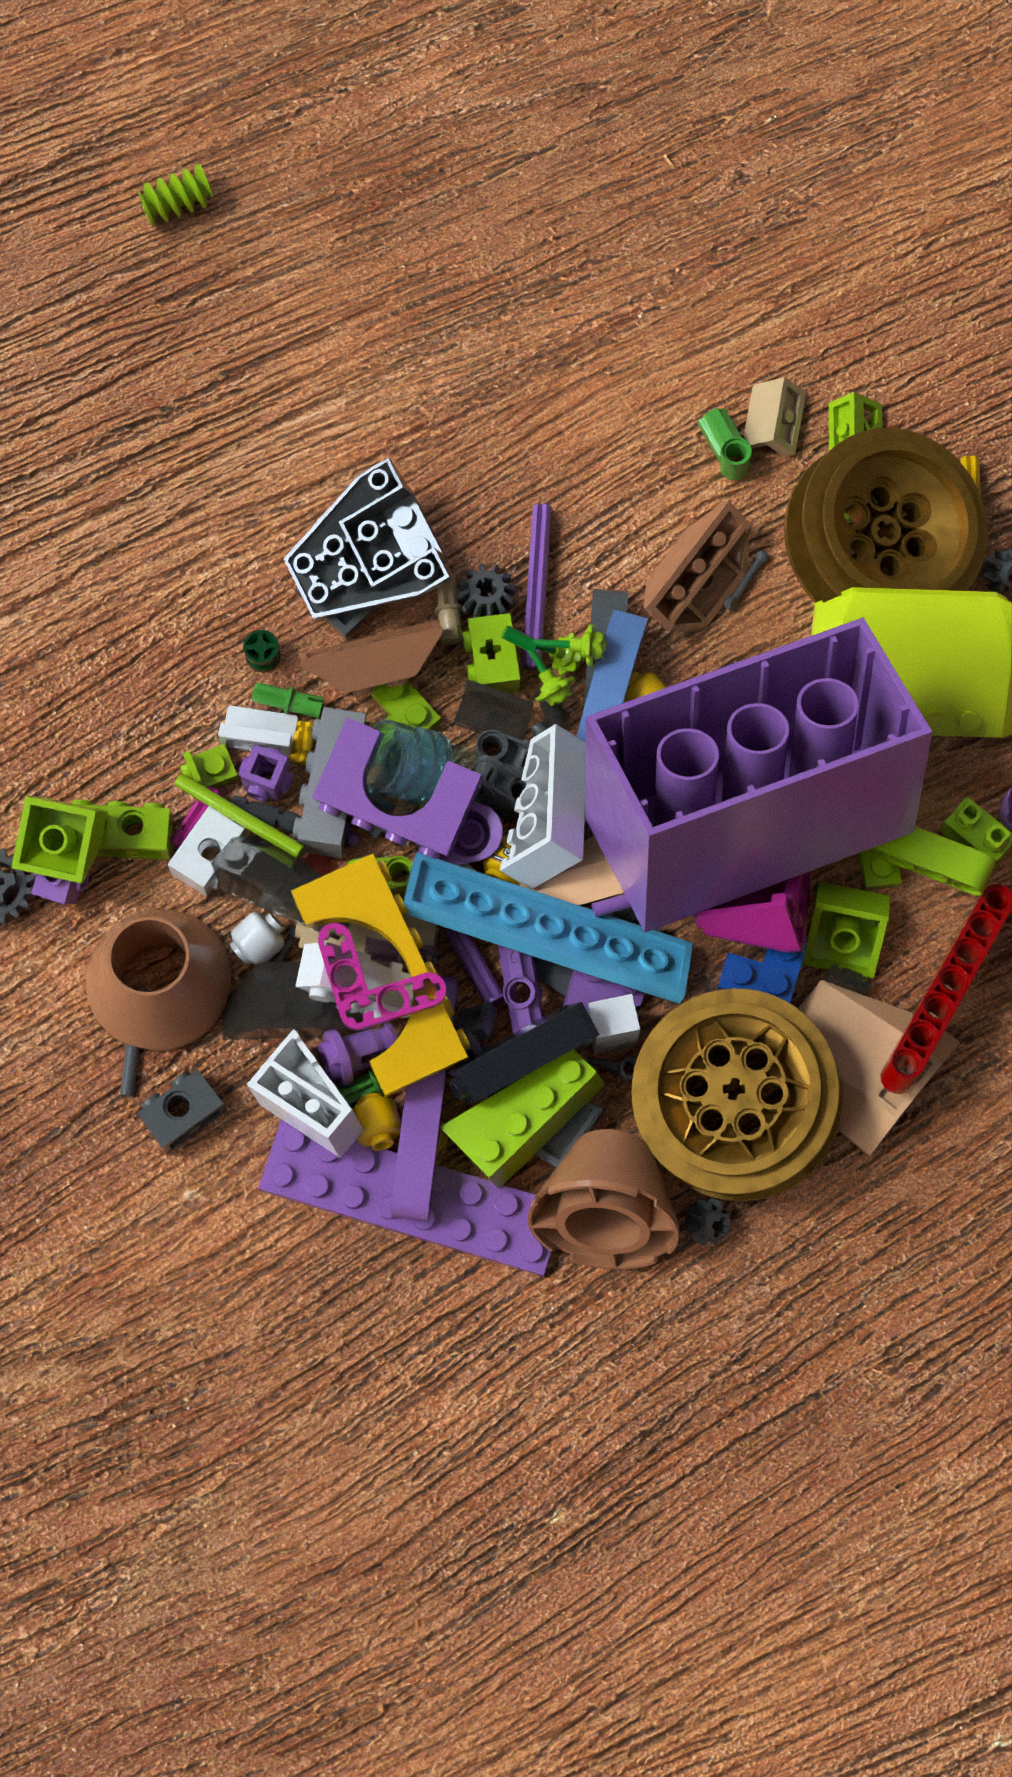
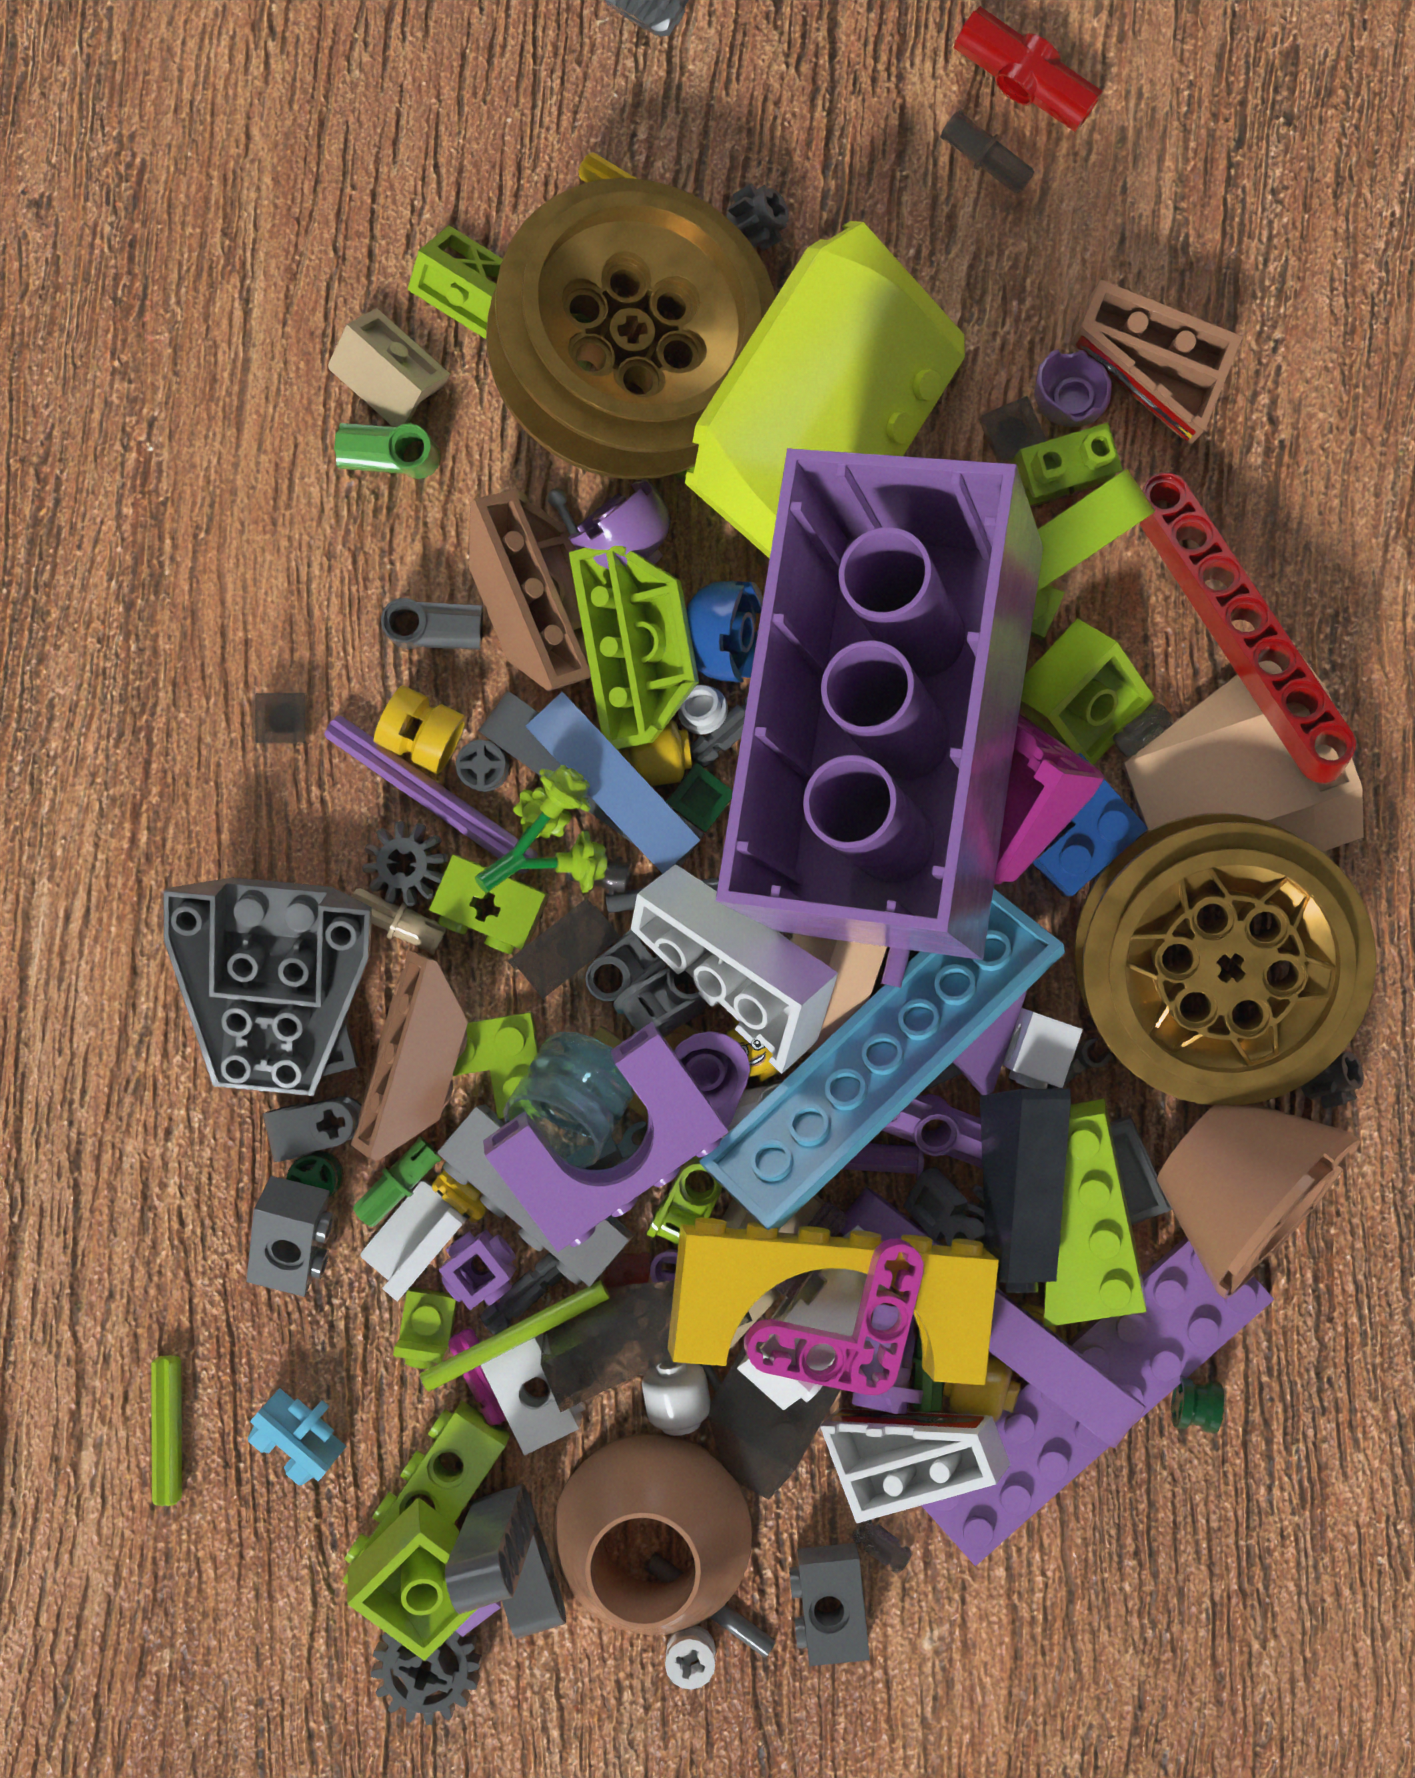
camera: 55 degrees left, 15 degrees up
none -> lime axle [151,1355,182,1506]
none -> dark grey brick [246,1176,334,1297]
none -> medium azure hips [248,1388,347,1486]
none -> clear smoke plate [255,693,309,744]
none -> dark grey piece [262,1096,362,1162]
none -> yellow wheel [374,685,467,774]
none -> dark grey piece [381,598,483,650]
none -> dark grey beam [445,1483,566,1639]
none -> dark grey wheel [456,740,510,792]
none -> medium lavender cylinder [569,479,671,569]
none -> lime wedge [569,546,699,750]
none -> white wheel [665,1626,716,1690]
none -> clear smoke piece [852,1519,912,1573]
none -> clear smoke plate [979,396,1047,463]
none -> dark green wheel [1171,1377,1224,1434]

